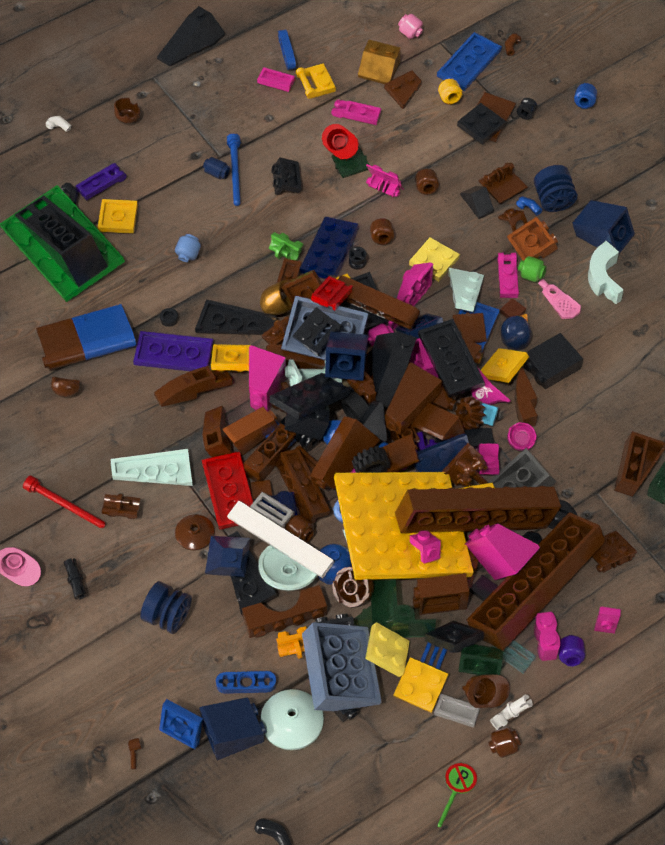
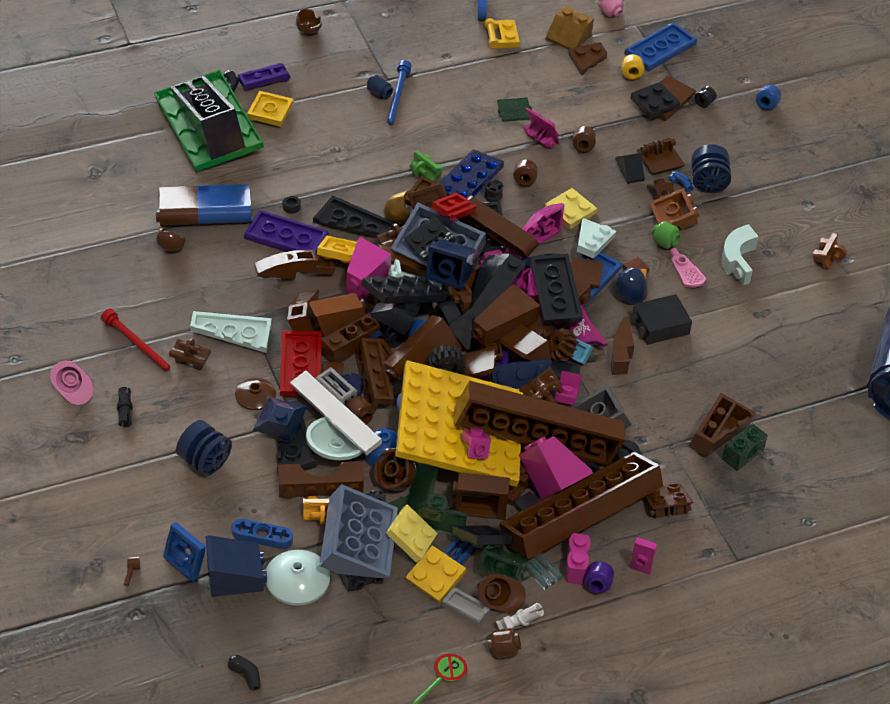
camera: 10 degrees right, 10 degrees down
white arm [46,116,72,132] -> none
medium blue head [175,234,201,262] -> none
dark pink plate [257,67,295,92] -> none
black bracket [271,157,302,195] -> none
red piece [322,124,359,159] -> none
dark pink hinge [331,100,381,125] -> none
yellow plate [481,348,529,383] -> none
dark pink plate [497,253,519,298] -> none
reddish brown arm [505,33,521,56] -> none
dark pink hair [507,422,537,451] -> none
dark blue slope [572,200,635,254] -> none

